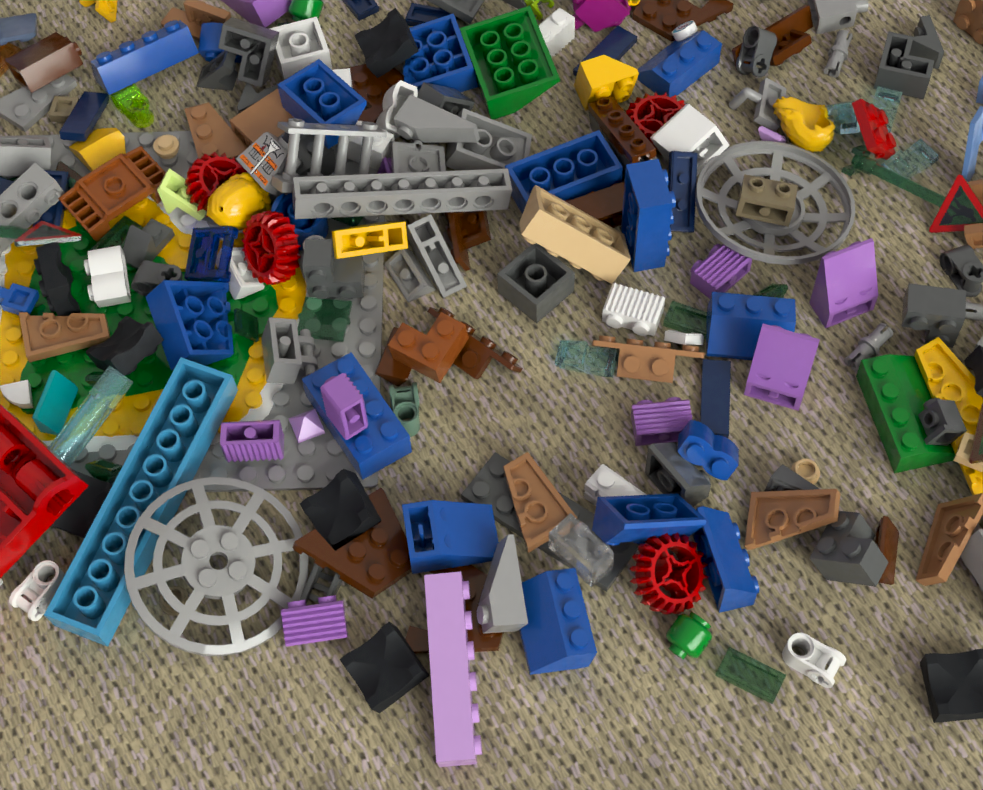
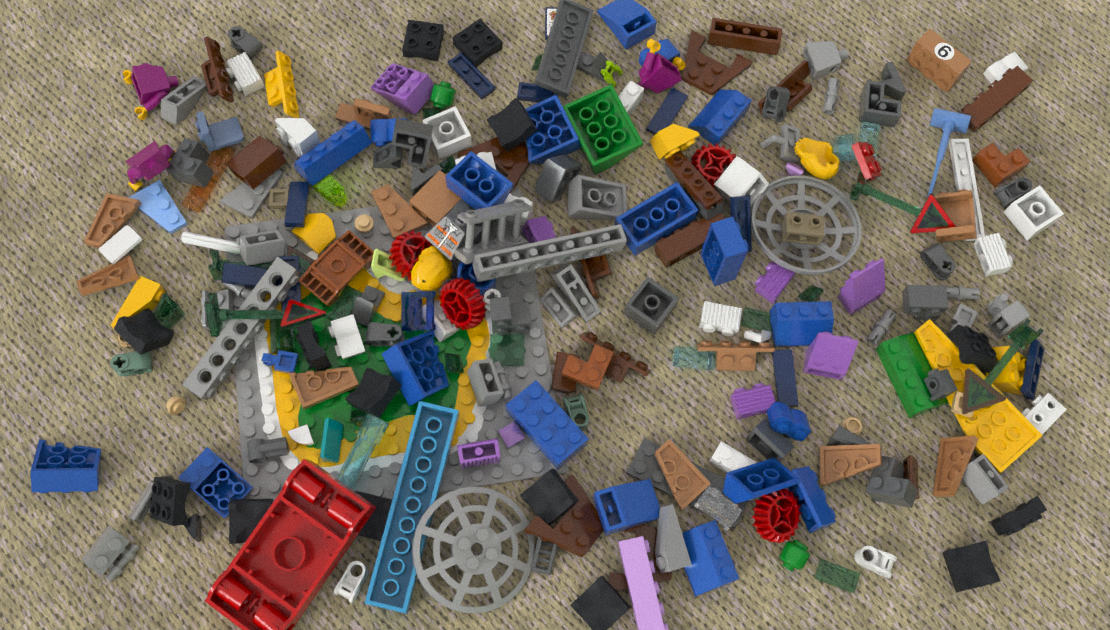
camera: 15 degrees left, 10 degrees up
clear green slope [85,458,123,482] -> none
medium lavender brick [281,595,348,647] -> none
medium lavender brick [320,373,368,440] -> none
yellow slope [332,221,408,259] -> none
white brick [376,80,418,139] -> none
light grey plate [391,140,446,173] -> none
light grey slope [393,94,480,143] -> none
tan slope [519,185,631,284] -> none
white tile [672,20,698,41] -> none
clear light blue slope [880,139,939,184] -> none
none -> clear green slope [270,313,295,354]
none -> white slope [275,118,320,158]

